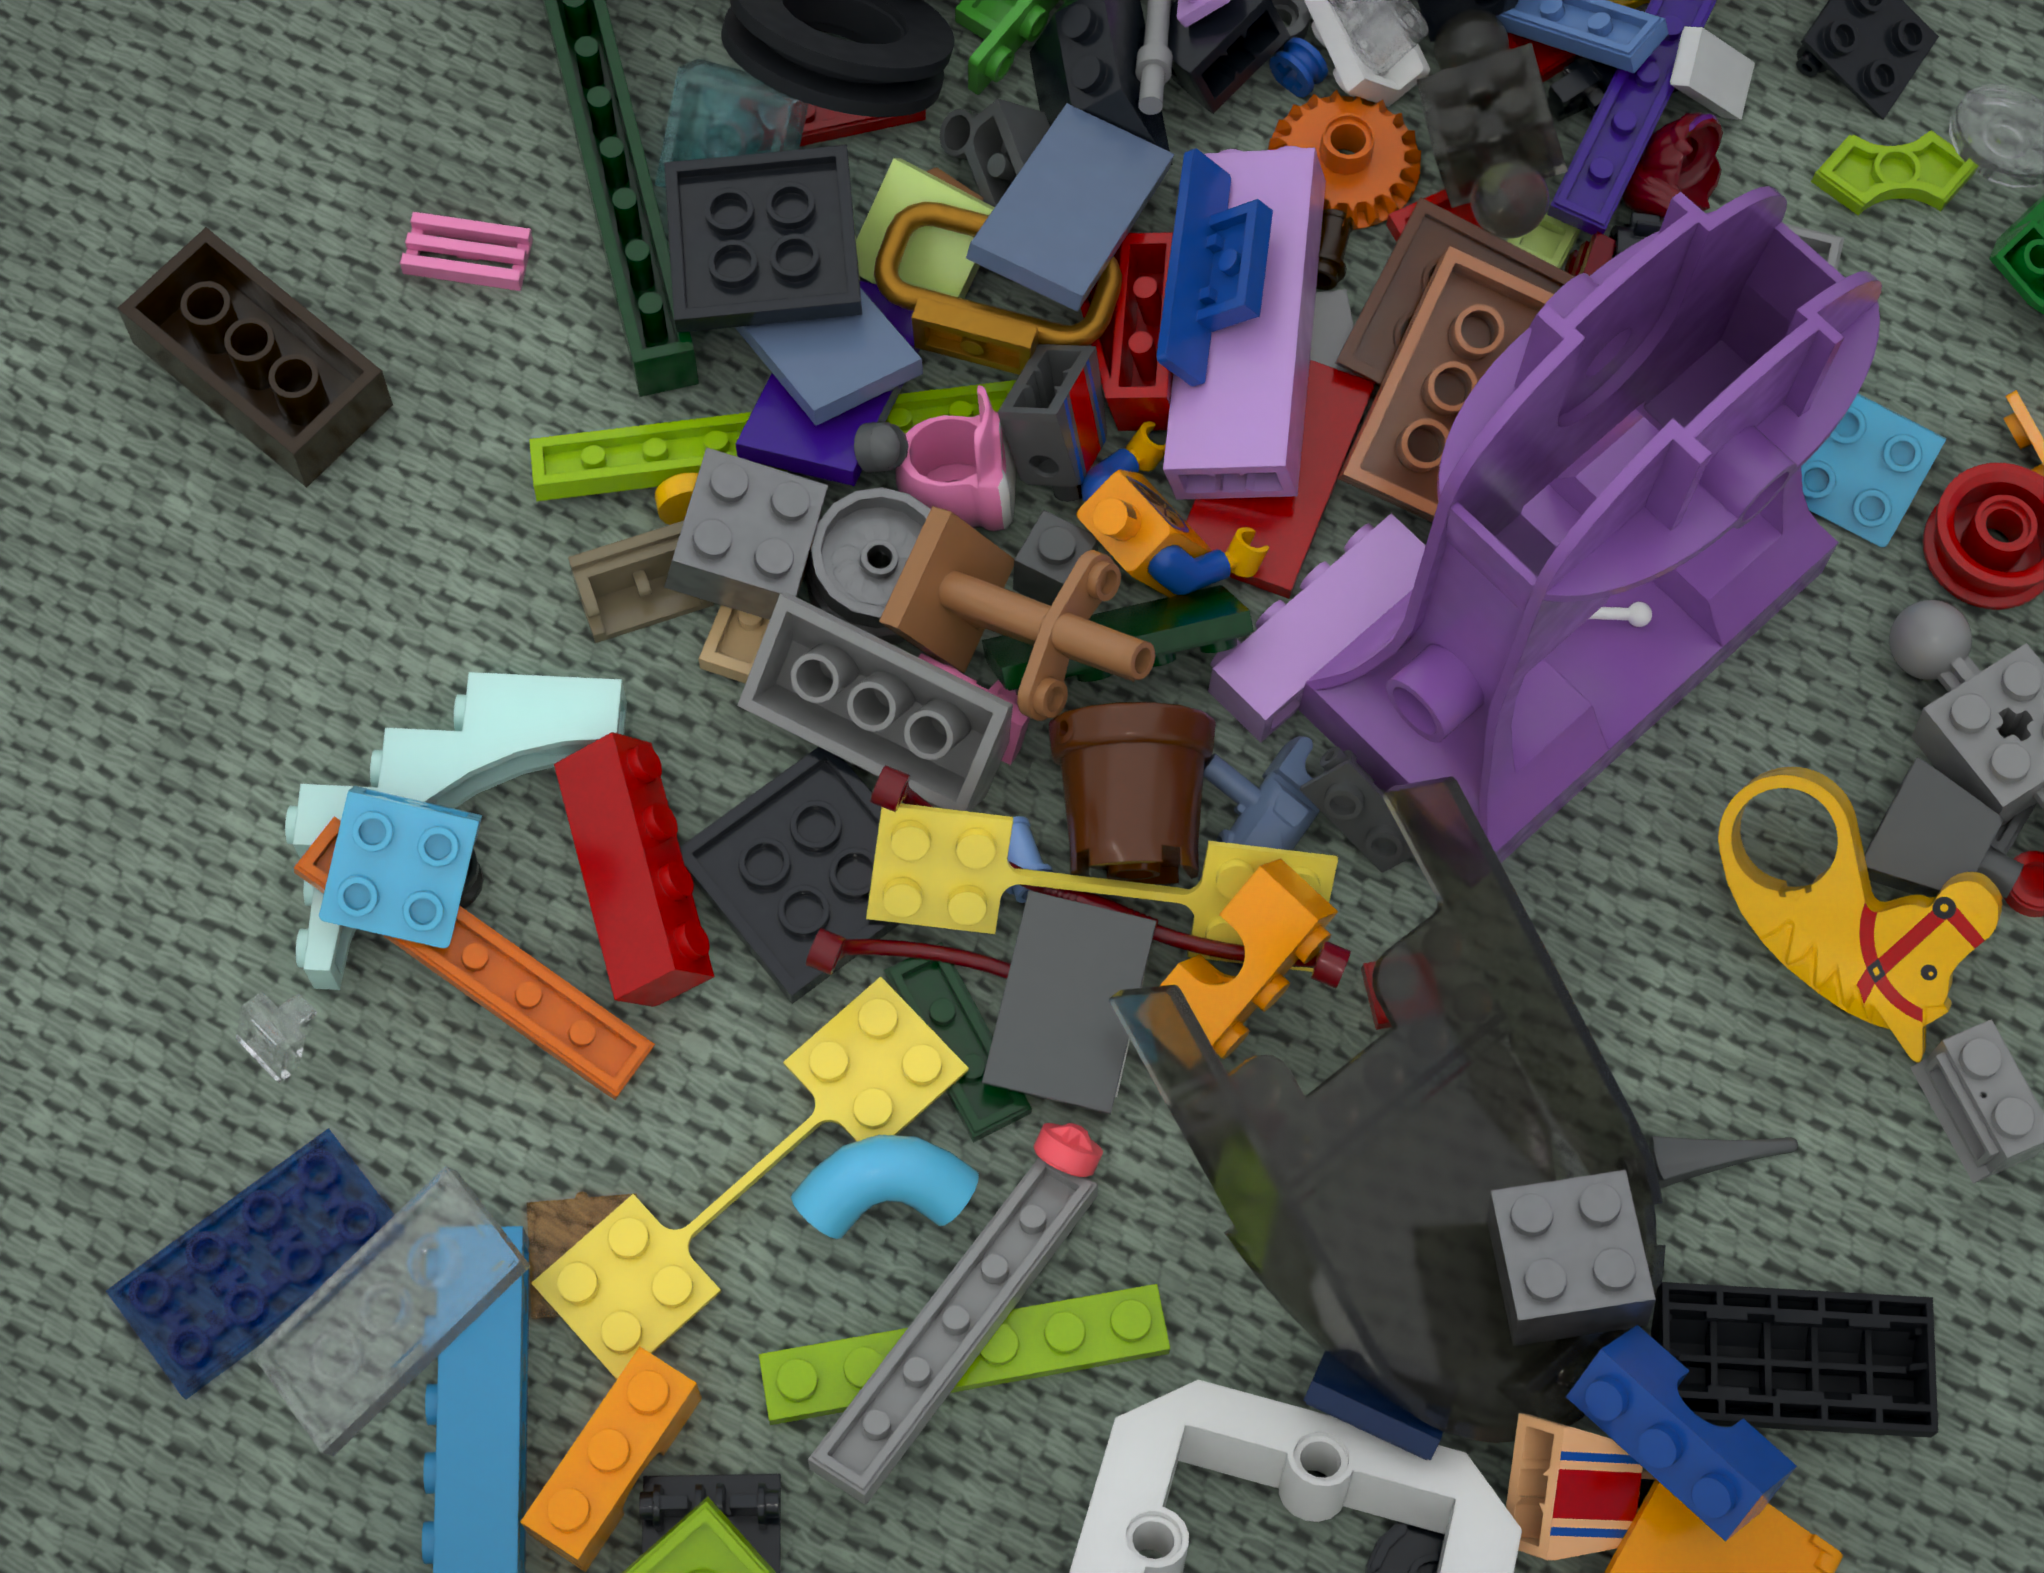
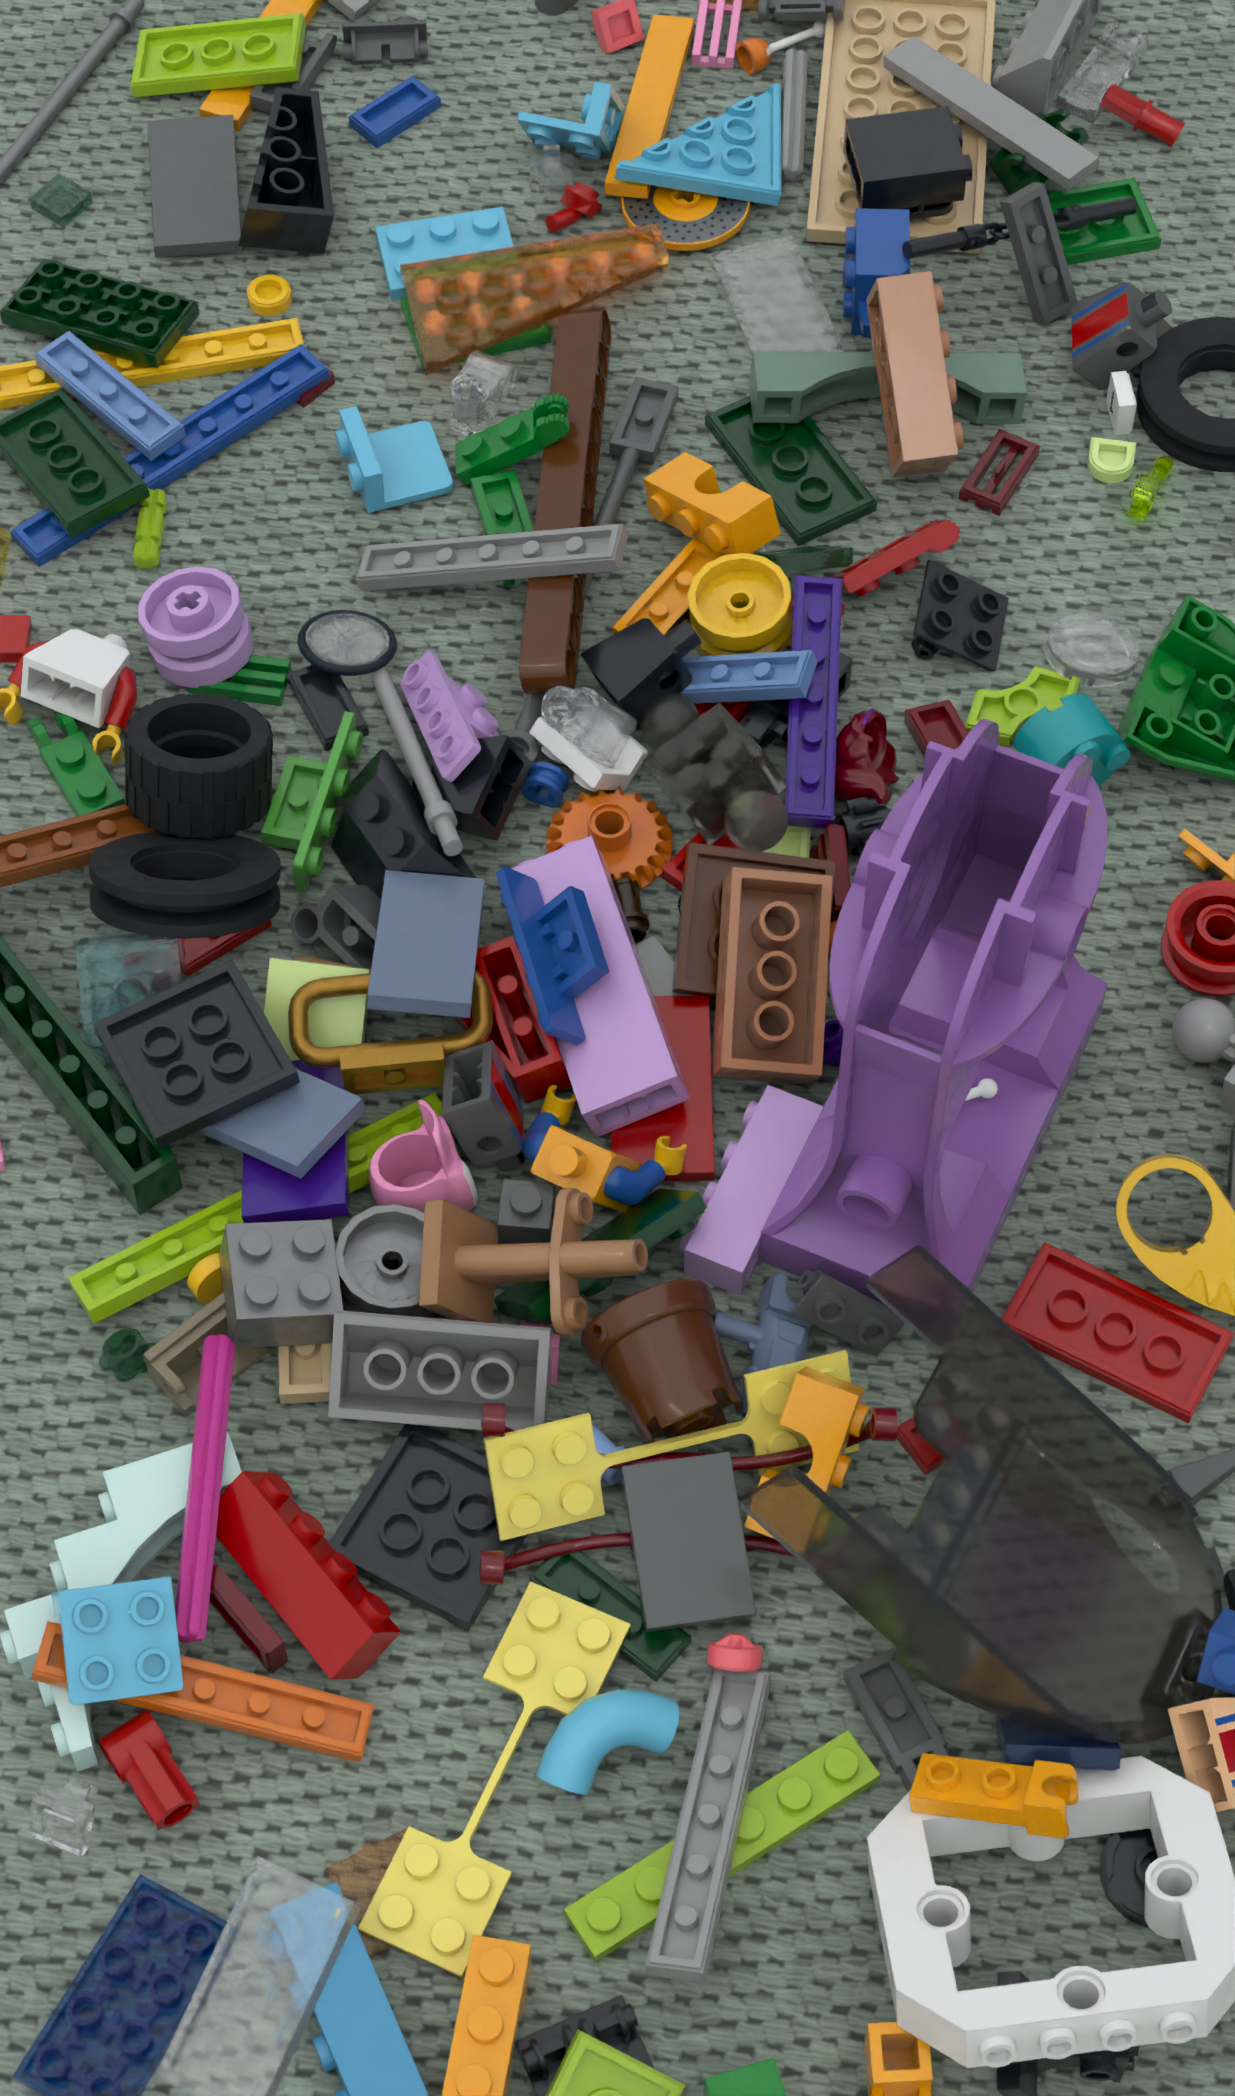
camera: 20 degrees left, 10 degrees down
dark grey hinge [854,422,909,473] -> none
flat silver brick [1487,1170,1656,1346] -> none
white tile [1670,26,1755,120] -> none
medium azure bracket [1801,394,1946,547] -> none
none -> red piece [97,1710,200,1831]
none -> clear green plate [99,1328,156,1382]
none -> dark pink axle [175,1334,235,1643]
none -> dark red tile [209,1562,288,1673]
none -> dark grey hinge [843,1648,949,1792]
none -> dark red tile [905,700,969,758]
none -> light orange plate [909,1753,1079,1838]
none -> red tile [997,1242,1235,1424]
none -> teal brick [1013,694,1131,792]

